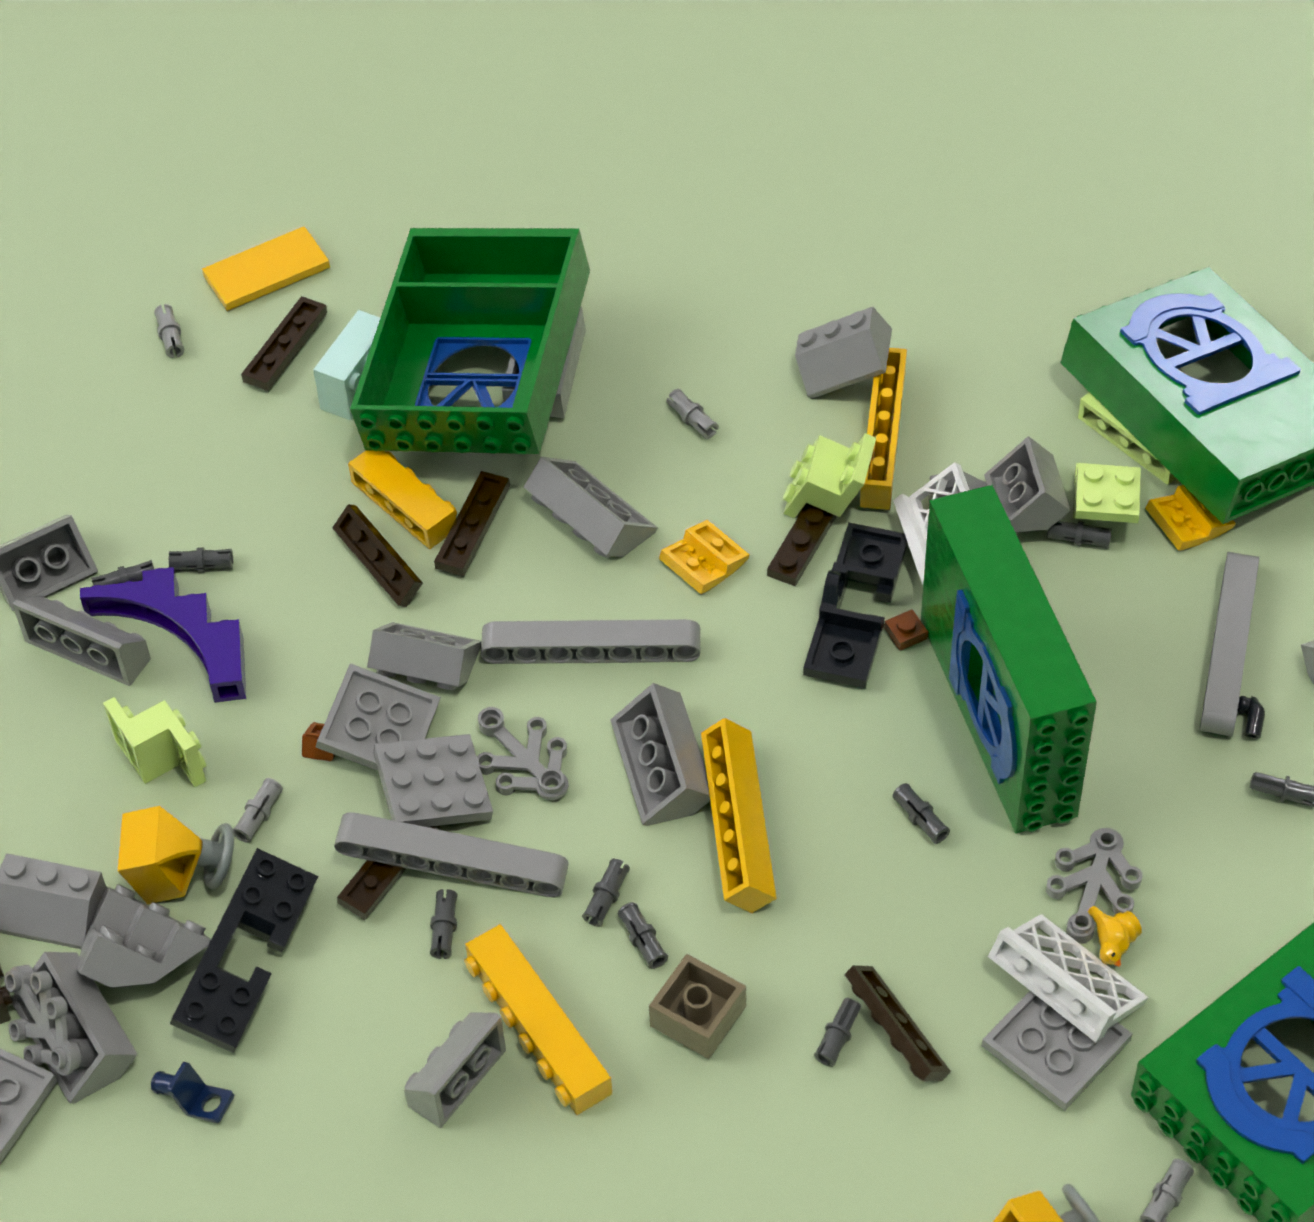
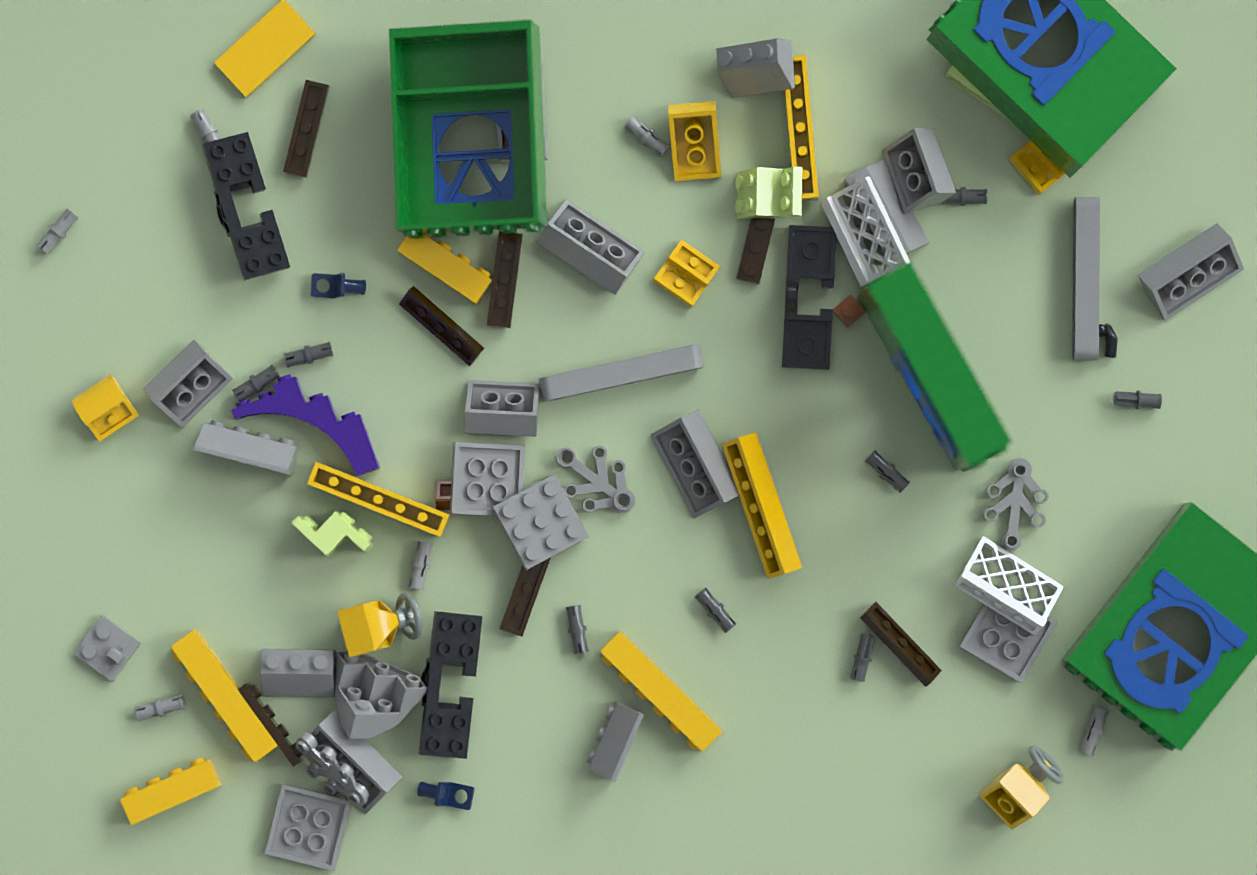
camera: 10 degrees left, 35 degrees up
light aqua brick [313,310,380,420] -> none
light grey beam [334,812,569,897] -> none
dark grey pin [582,858,630,927] -> none
dark tan brick [649,954,746,1059] -> none
yellowish green bracket [1073,463,1141,523] -> none
yellow animal [1088,906,1142,967] -> none
none -> black plate [201,132,290,281]
none -> yellow brick [307,462,451,537]
none -> dark blue bracket [311,273,366,299]
none -> yellow slope [668,101,722,181]

